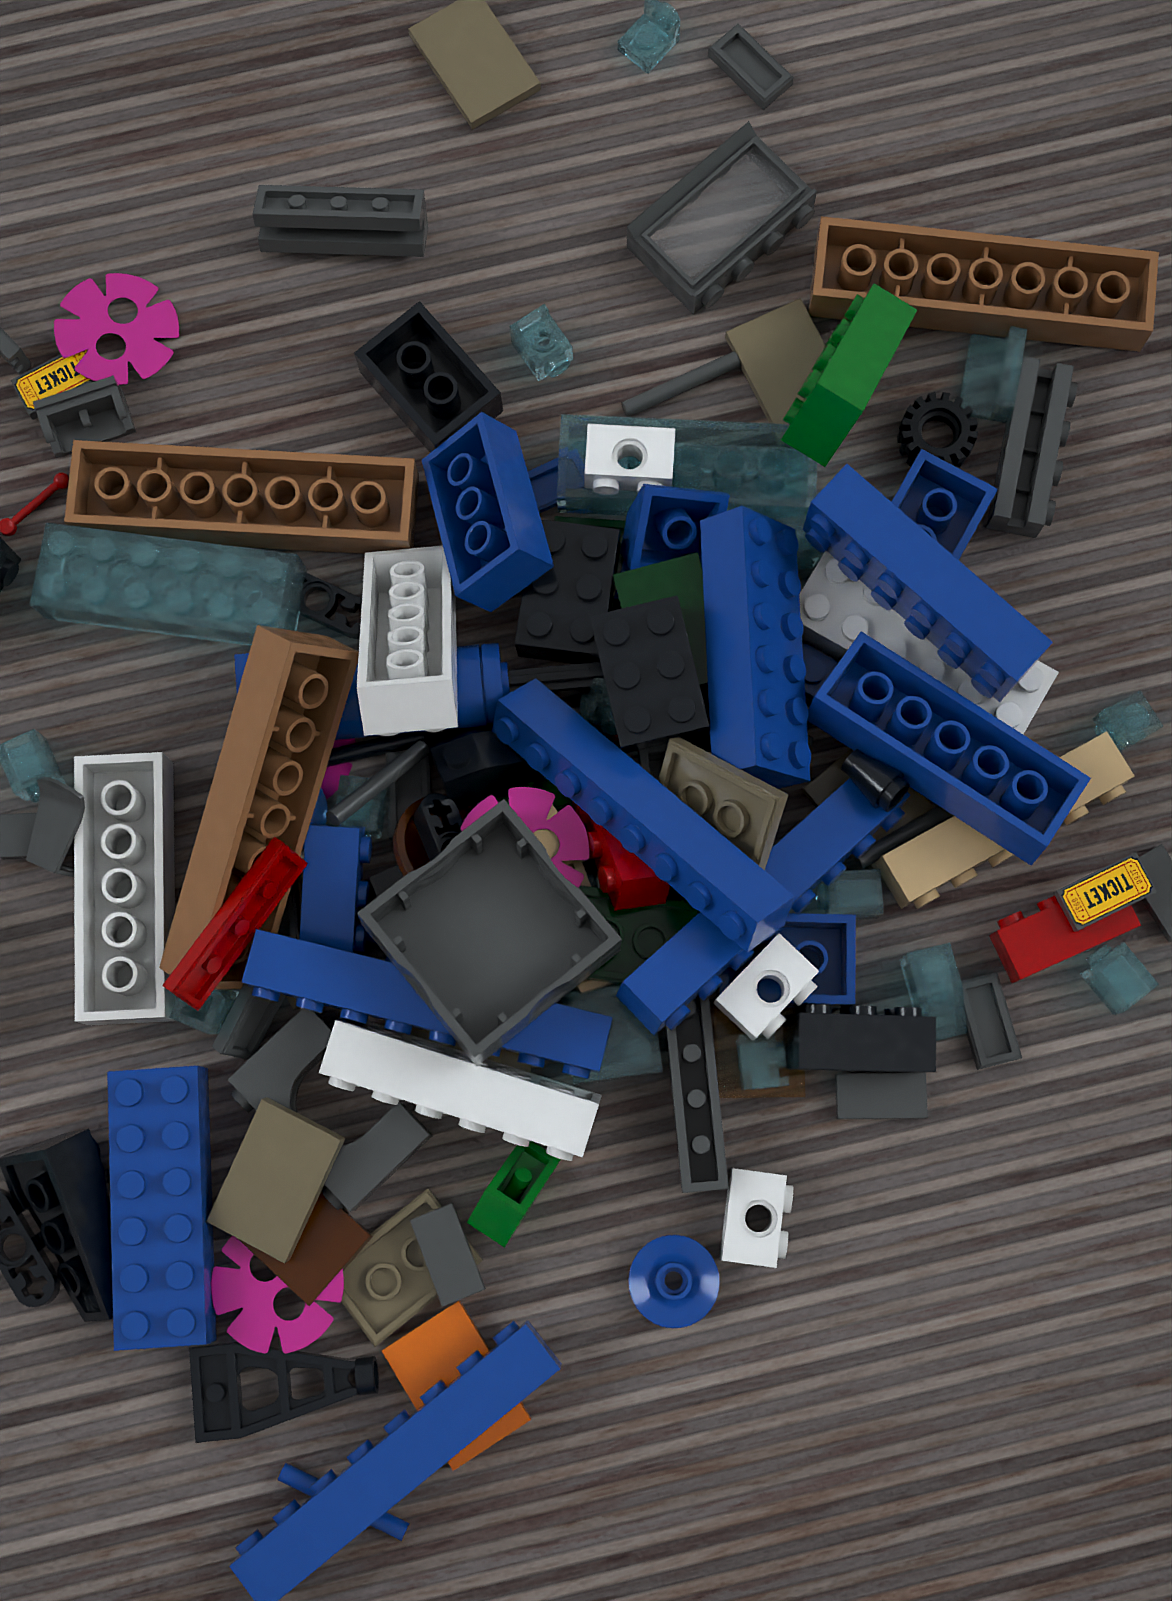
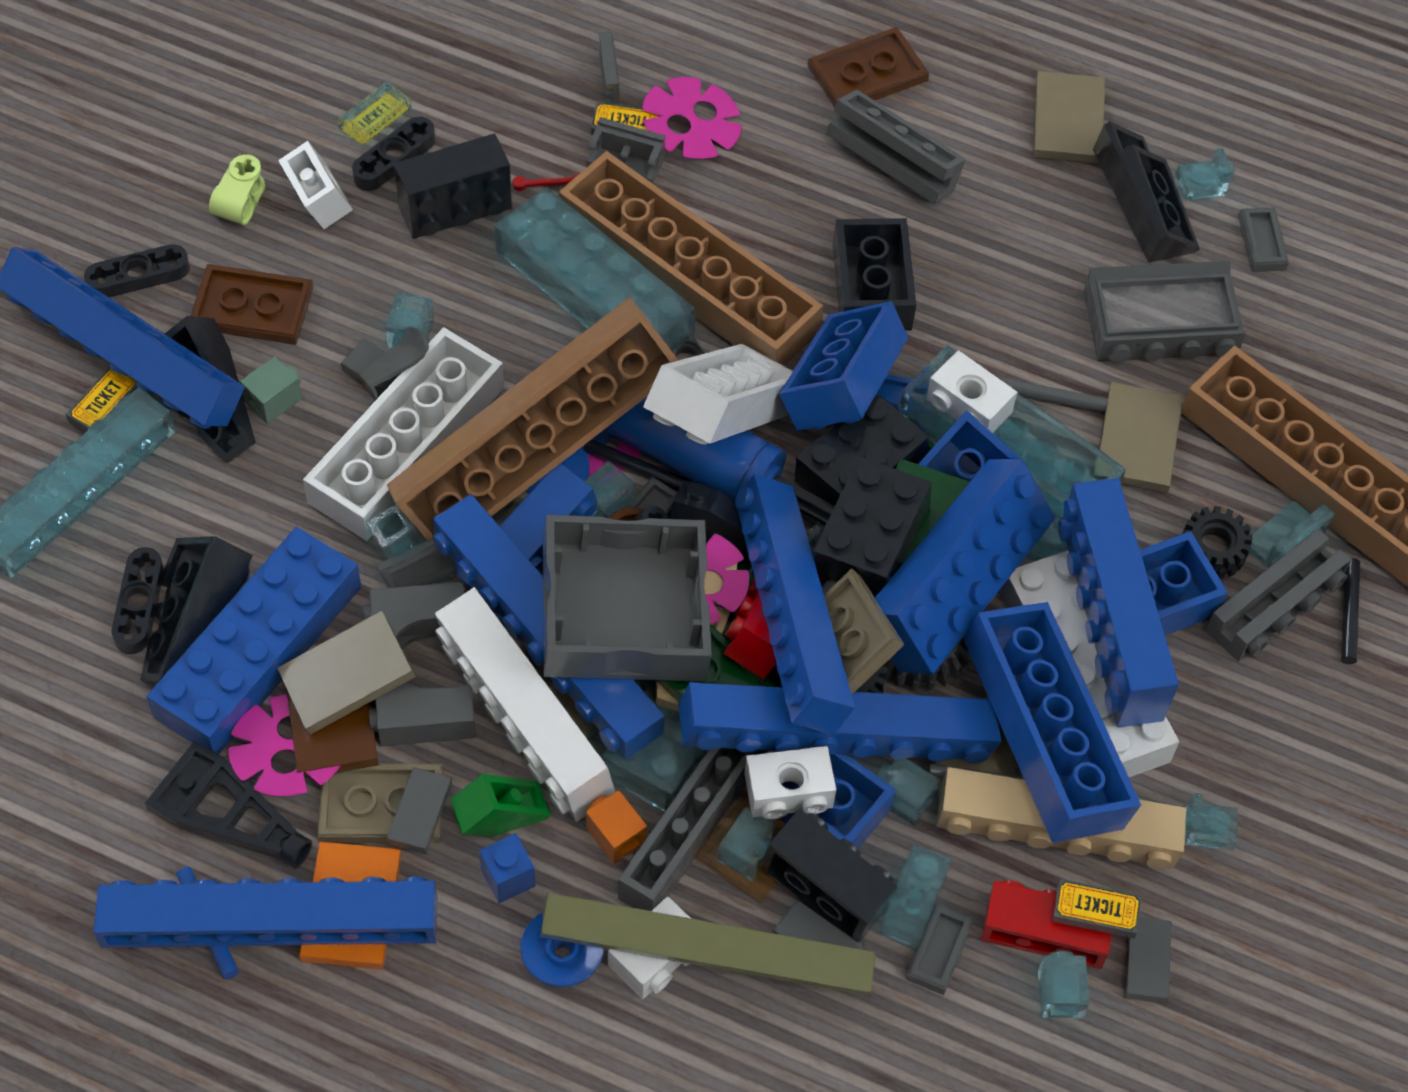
camera: 30 degrees right, 20 degrees down
red tile [162,837,308,1011] -> none
dark grey bar [326,740,430,827] -> none
clear light blue brick [509,304,573,381] -> none
green brick [781,283,917,467] -> none
black cone [841,749,910,812] -> none
none -> blue brick [479,833,535,904]
none -> olive tile [540,892,876,996]
none -> orange brick [586,790,647,864]
none -> reddish brown tile [808,27,929,107]
none -> black slope [1093,121,1200,263]
none -> black bar [1341,558,1360,664]

